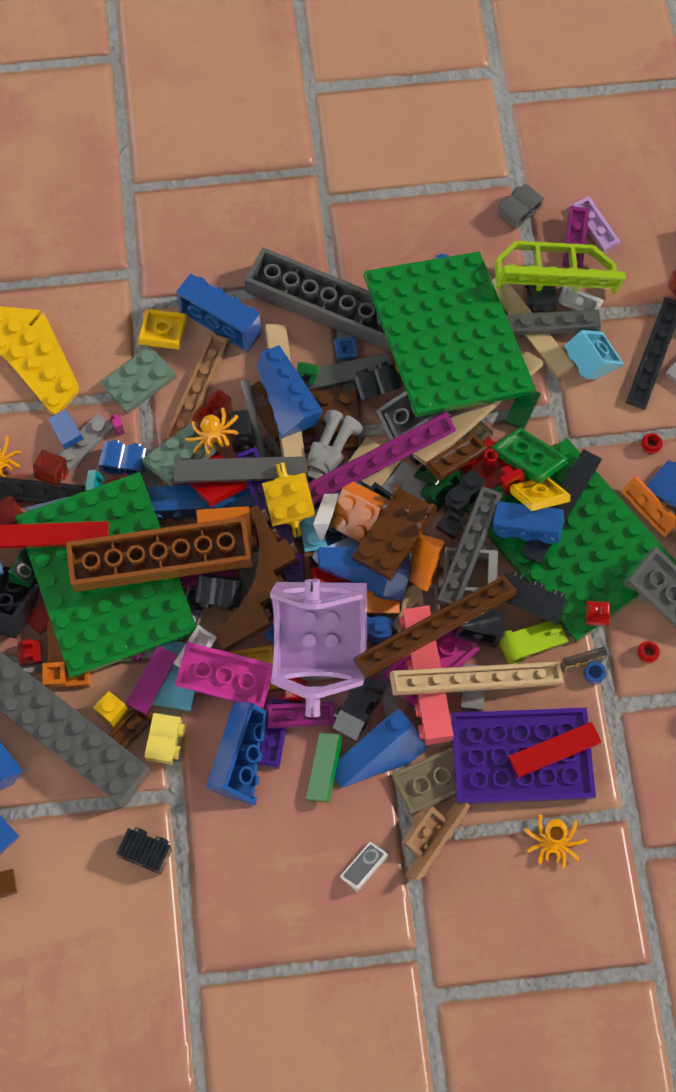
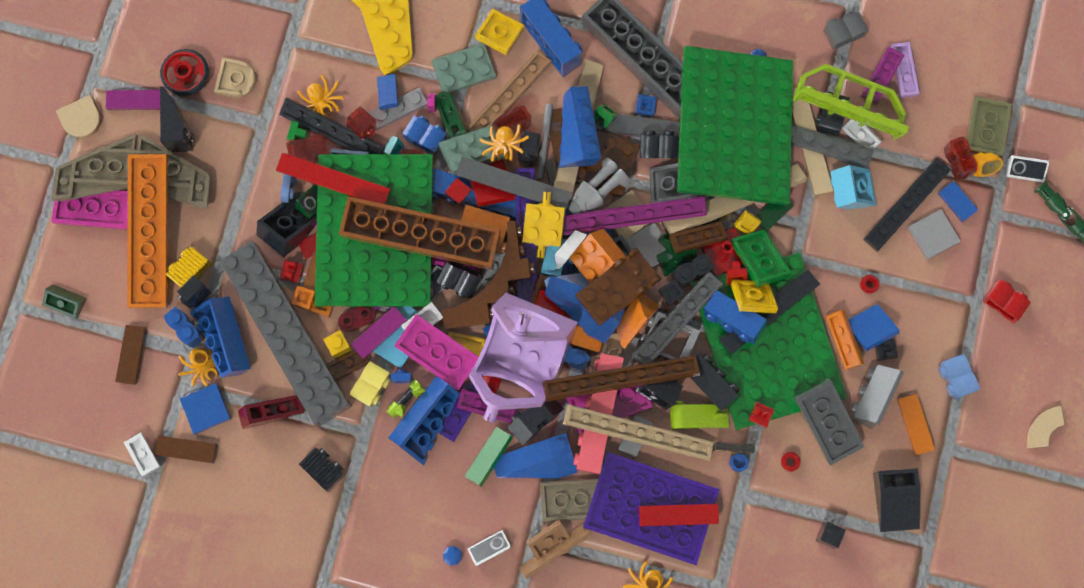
camera: 20 degrees right, 10 degrees up
none -> dark red slope [238,395,304,429]
none -> dark red plate [338,307,376,332]
none -> lime piece [386,379,425,419]
none -> blue plate [391,370,412,384]
none -> dark green plate [435,92,470,139]
none -> blue tile [443,546,462,566]
none -> red tile [445,178,472,205]
none -> yellow tile [734,210,761,234]

